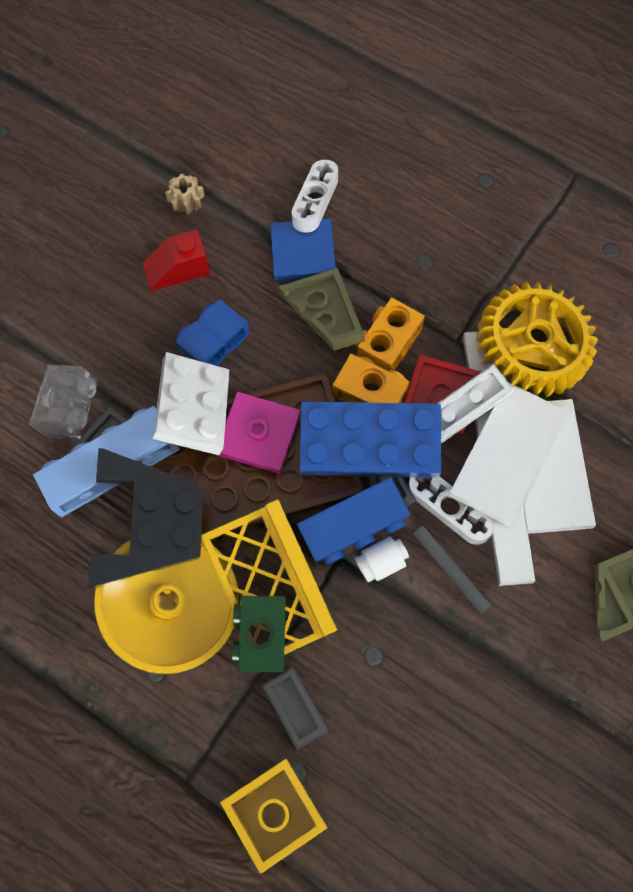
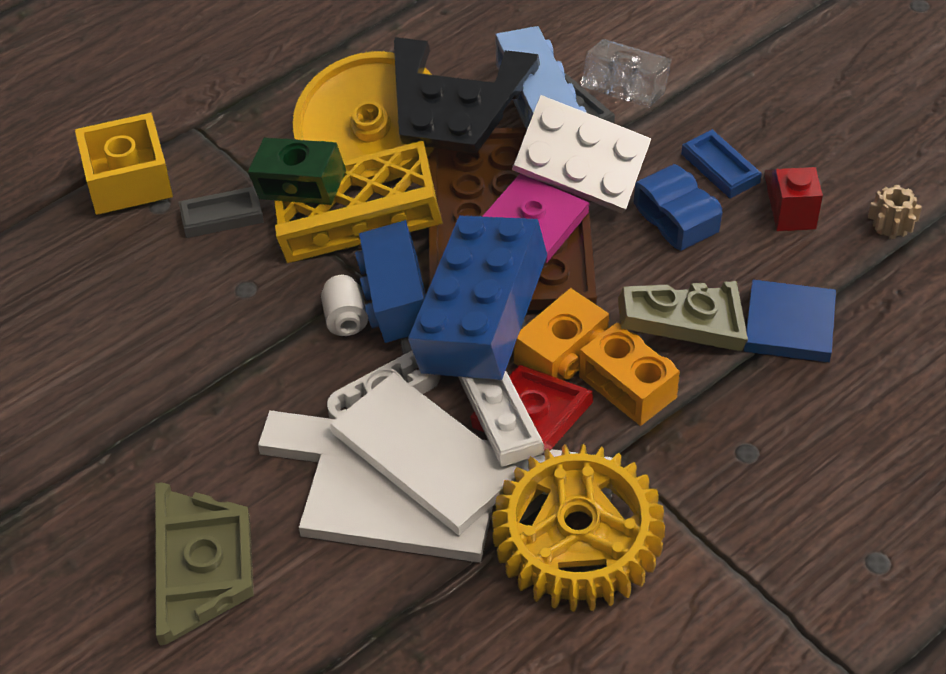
camera: 105 degrees right, 20 degrees down
white beam [292,160,338,233] -> none
dark grey bar [413,526,492,614] -> none
none -> blue tile [681,129,762,198]

